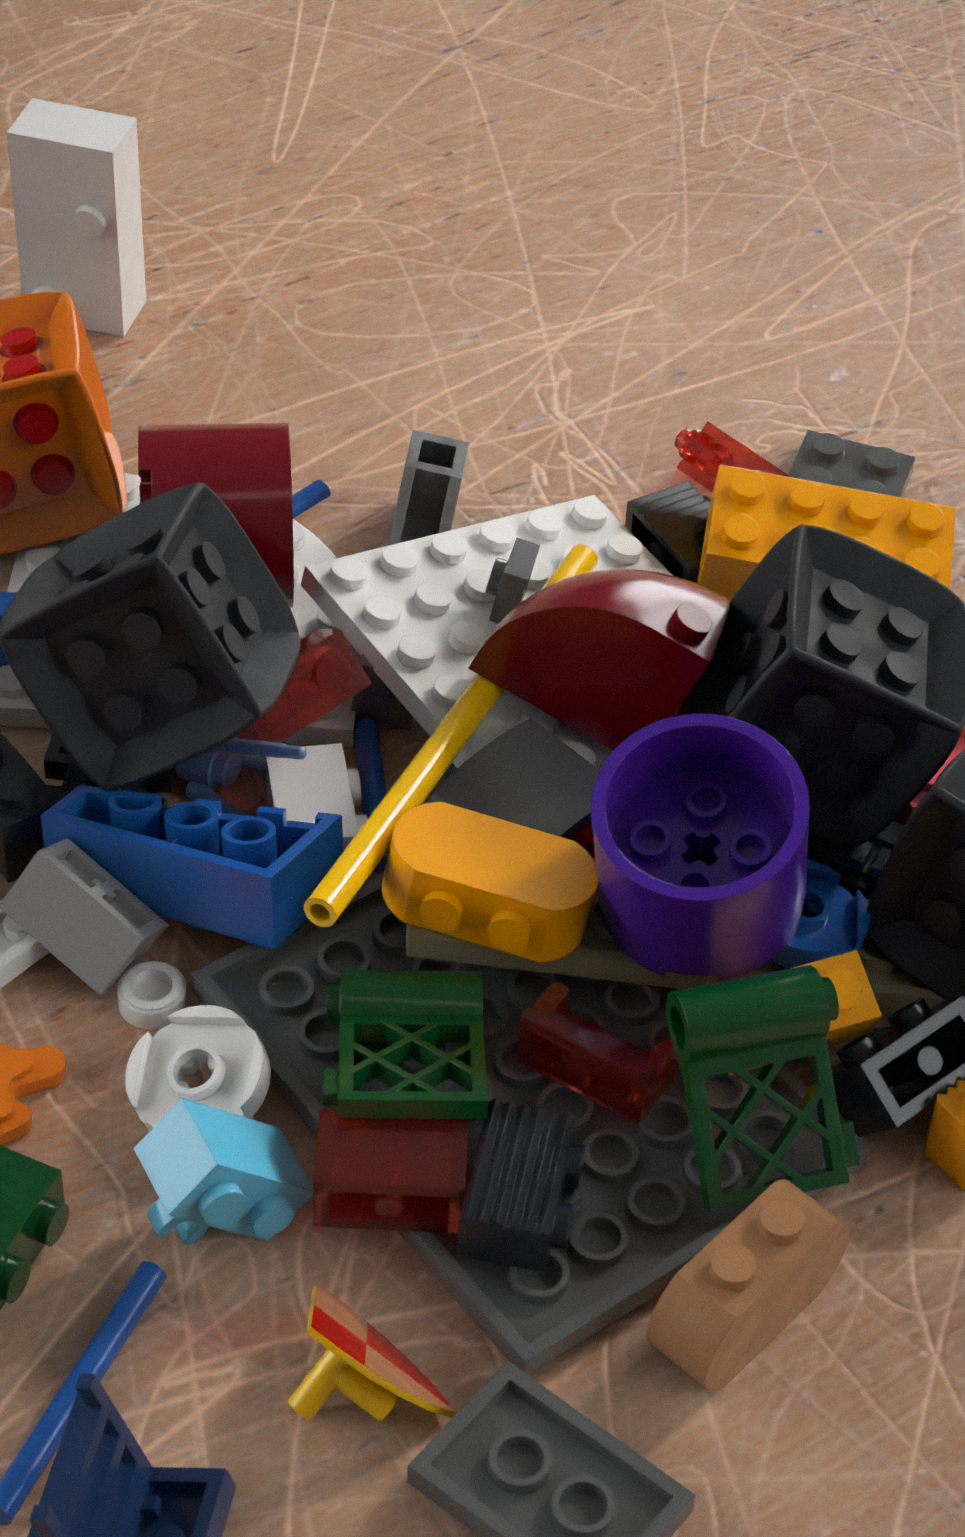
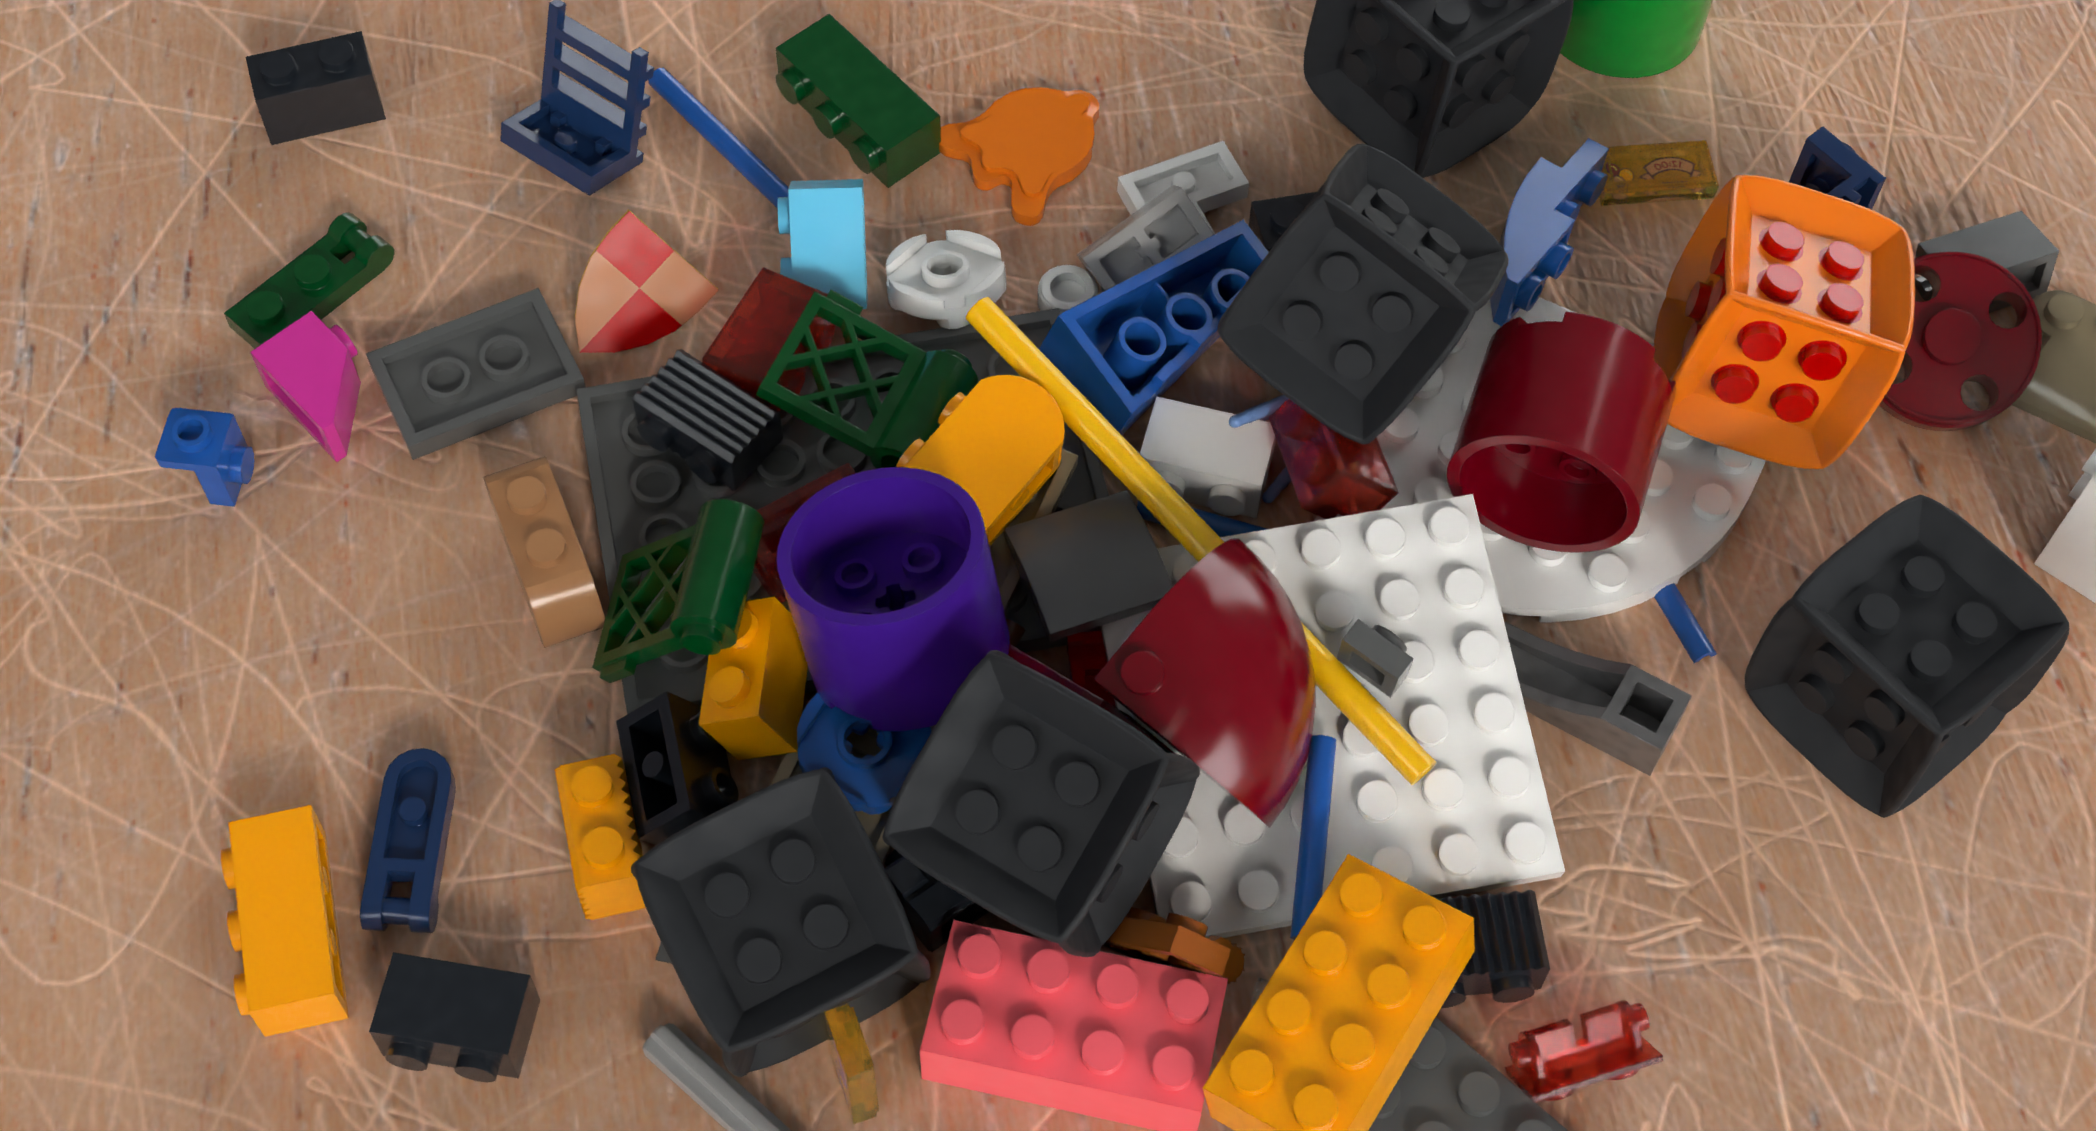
camera: 115 degrees right, 15 degrees up
none -> black piece [1745,495,2070,818]

